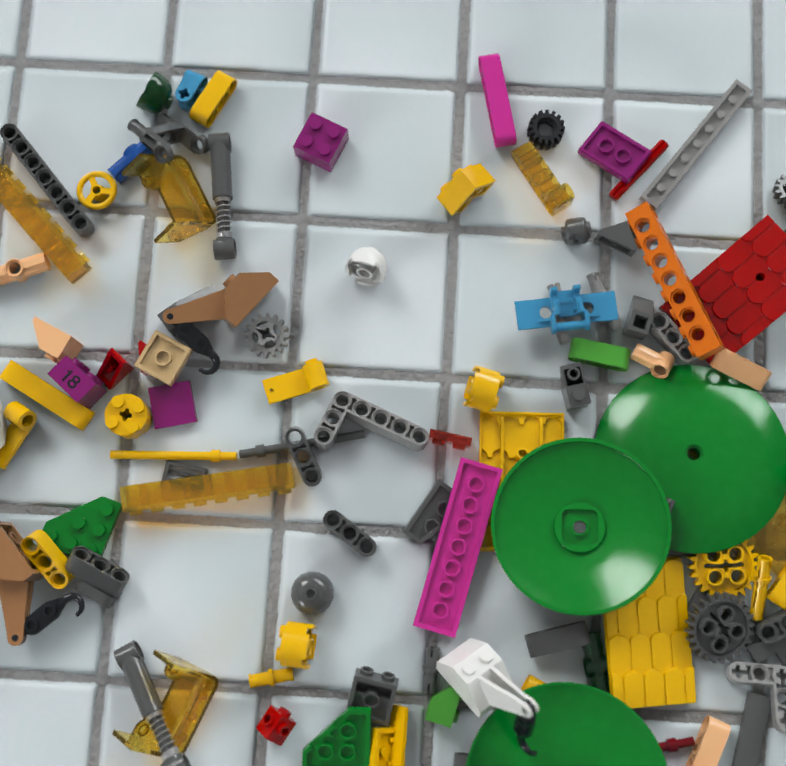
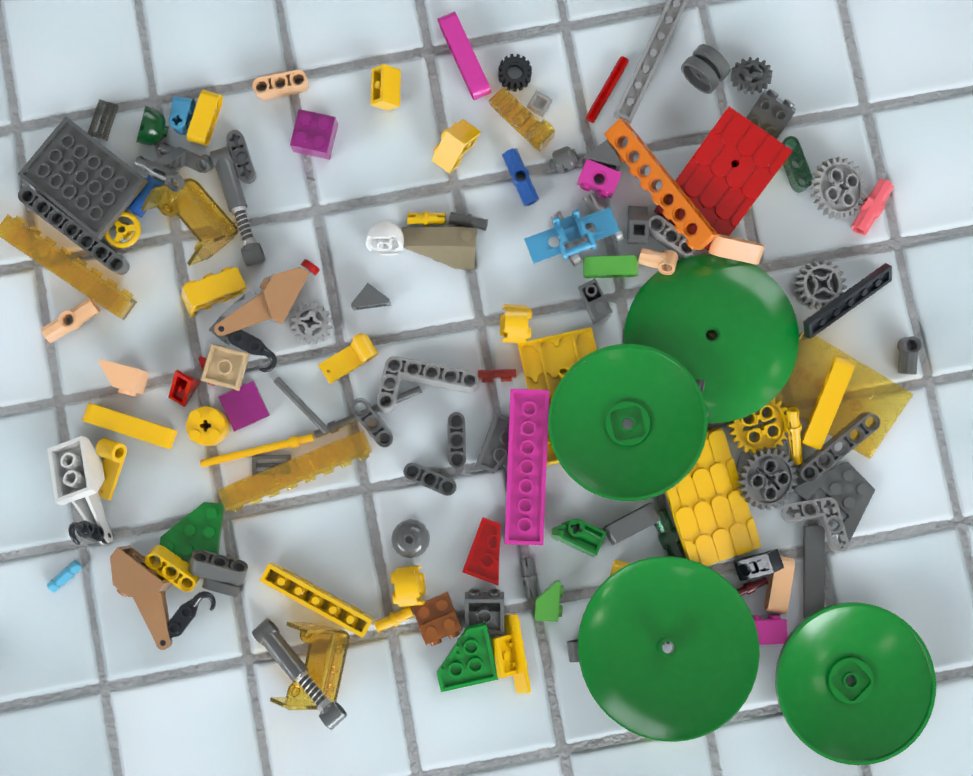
camera: 15 degrees left, 5 degrees up
magenta brick [47,356,107,409] -> none
red brick [256,705,296,746] -> none
white slope [436,638,539,757] -> none
magenta tile [578,121,652,184] -> none
none -> dark grey plate [18,116,149,240]
none -> clear smoke tile [88,99,119,141]
none -> yellow wedge [181,267,246,318]
none -> dark grey beam [226,130,256,184]
none -> light nougat beam [252,70,309,100]
none -> yellow brick [259,562,374,638]
none -> dark grey bar [274,377,331,435]
none -> red tile [300,259,320,276]
none -> dark grey slope [351,283,391,311]
none -> yellow brick [370,64,401,111]
none -> dark tan wedge [402,227,477,270]
none -> yellow pin [407,211,446,226]
none -> dark orange plate [411,592,462,646]
none -> dark grey beam [448,412,466,469]
none -> dark grey pin [449,212,488,231]
none -> red wing [462,517,501,586]
none -> blue piece [502,148,539,207]
none -> light grey tile [527,91,553,117]
none -> green piece [551,519,607,558]
none -> dark pink brick [577,159,622,198]
none -> dark grey wheel [681,44,730,94]
none -> black brick [733,549,784,581]

